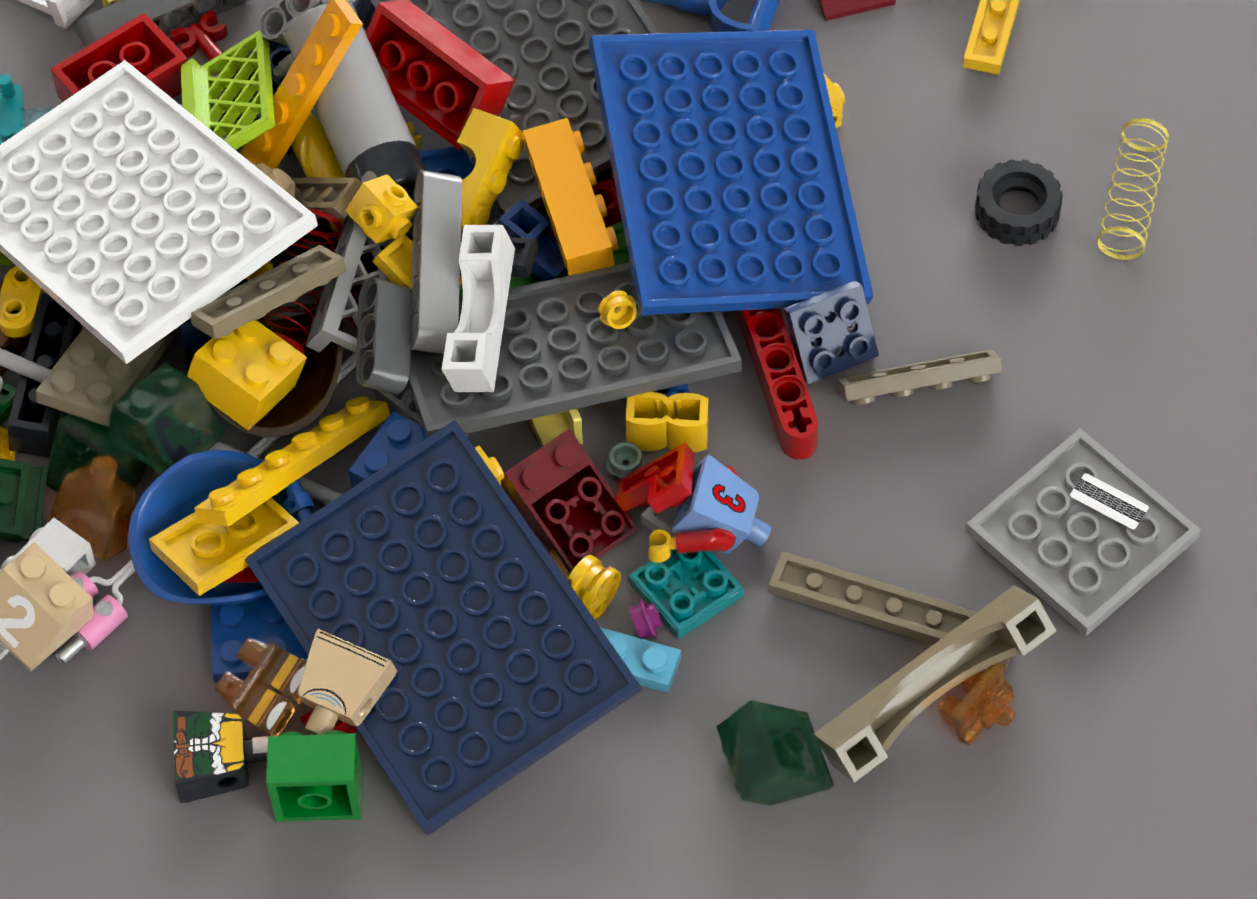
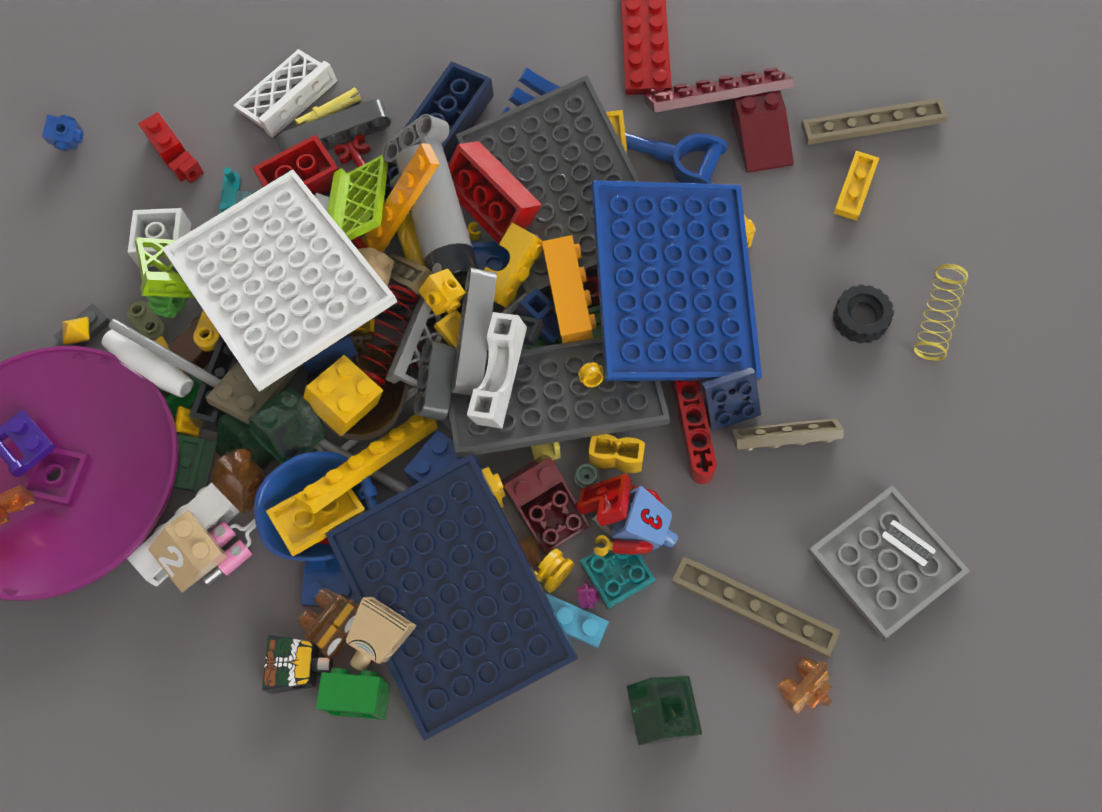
camera: 10 degrees right, 10 degrees up
dark tan plate [190,245,346,339] -> none
dark tan arch [813,585,1057,783] -> none

